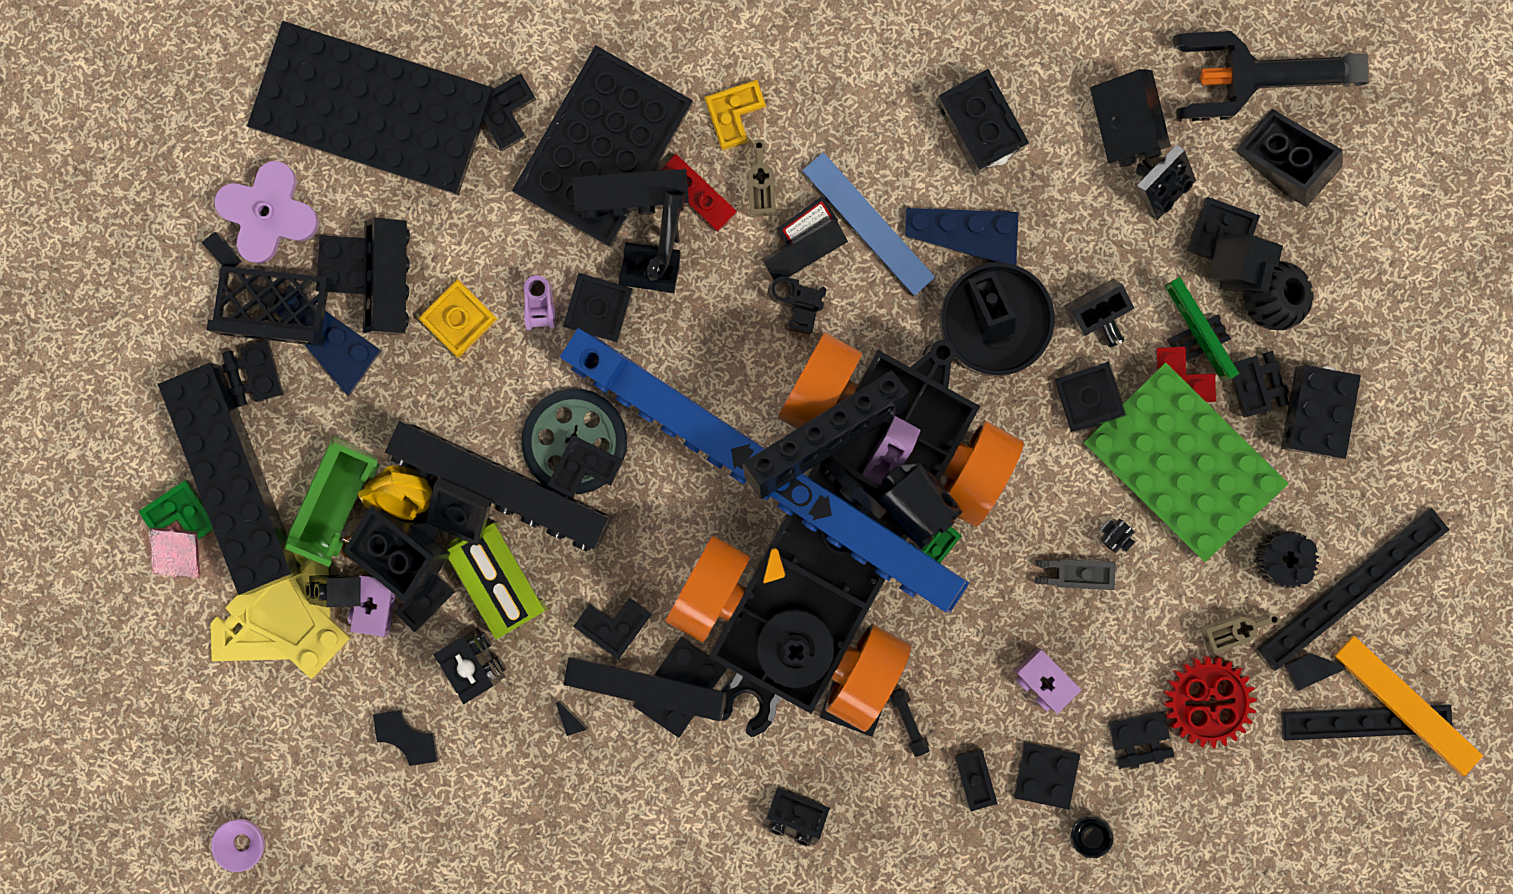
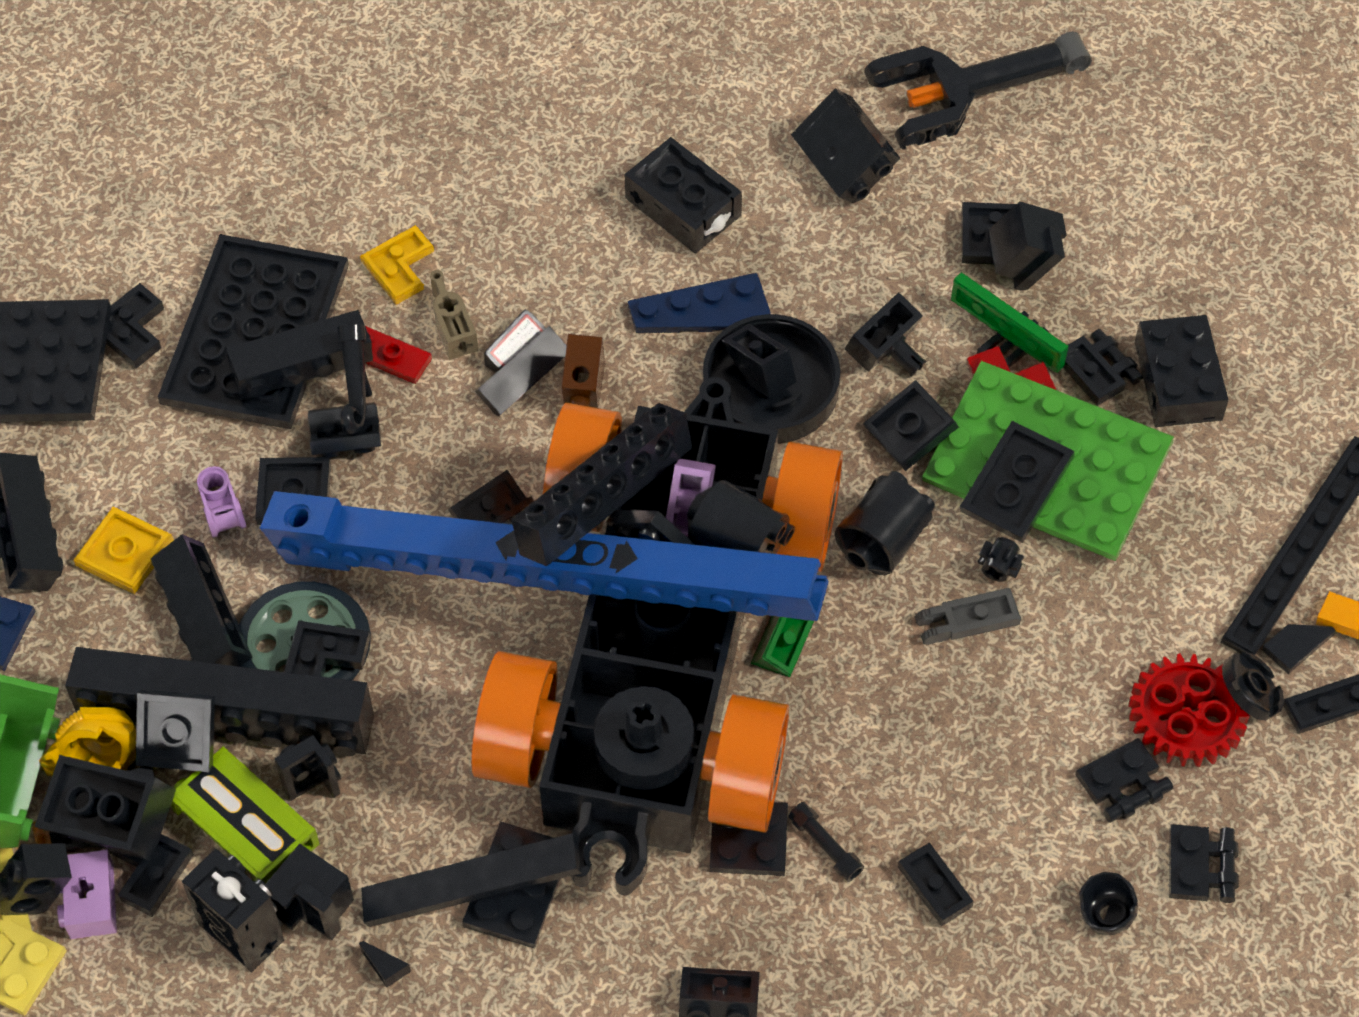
camera: 15 degrees left, 30 degrees down
black plate [573,597,653,660] -> none
light orange slope [763,547,785,583] -> none
black piece [768,276,826,335] -> none
medium blue tile [802,152,935,297] -> none
black plate [1013,742,1081,810] -> none
lavender brick [1014,647,1081,714] -> none
black plate [1136,145,1196,220] -> none
dark tan piece [1200,612,1281,654] -> none
black slope [1237,109,1343,208] -> none
black wheel [1243,261,1314,330] -> none
black brick [1253,530,1319,588] -> none
none -> black brick [150,534,253,667]
none -> black plate [266,843,354,940]
none -> black bracket [274,735,341,801]
none -> black bracket [448,470,535,523]
none -> reddish brown torso [562,334,605,408]
none -> black cylinder [834,471,935,576]
none -> black plate [960,421,1075,543]
none -> black plate [1169,824,1239,903]
none -> black tile [1222,652,1284,721]

